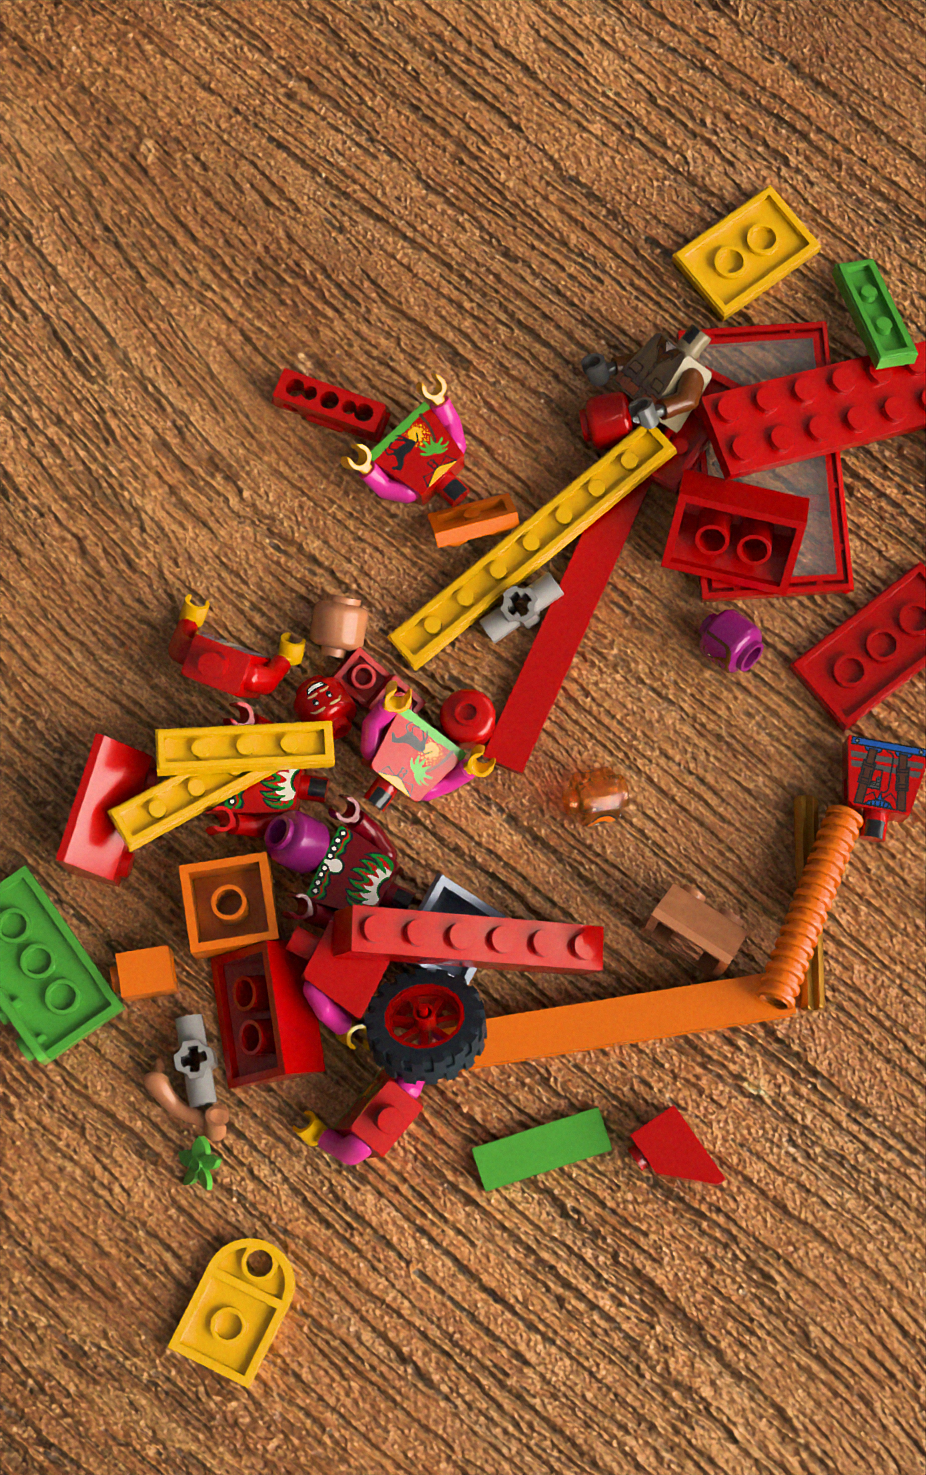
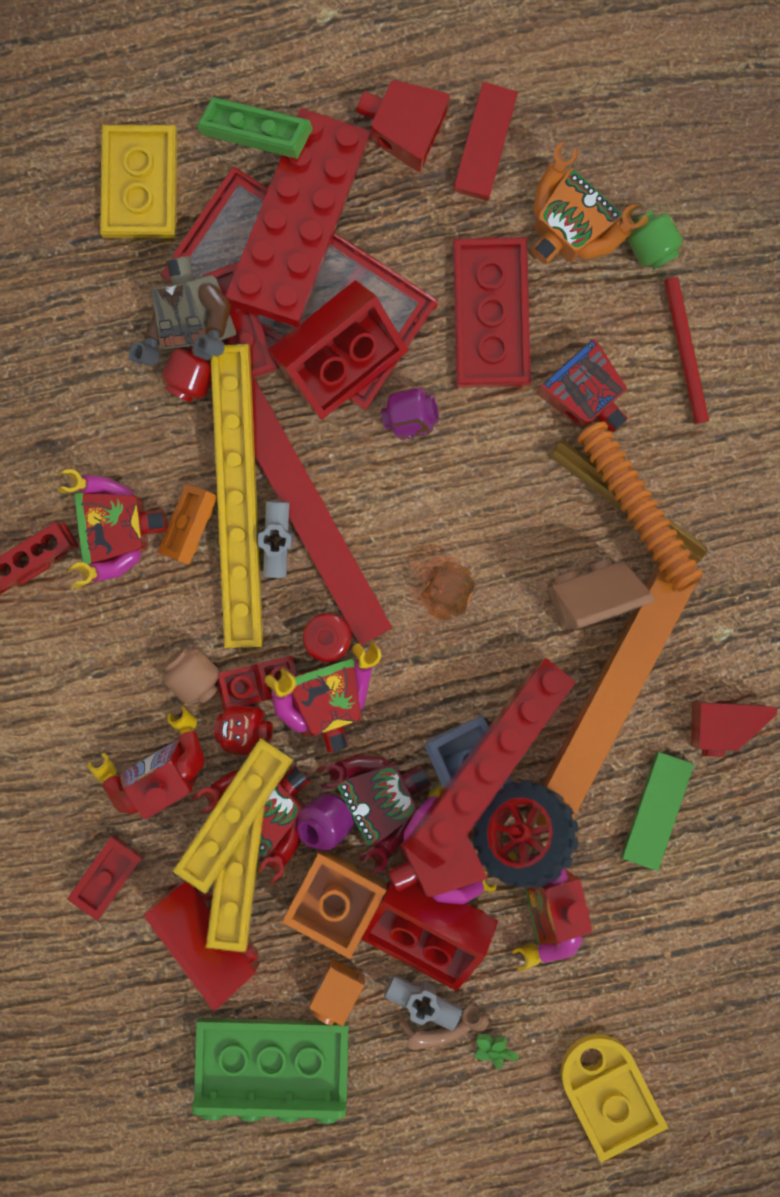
camera: 55 degrees left, 10 degrees up
none -> red plate [67,835,144,921]

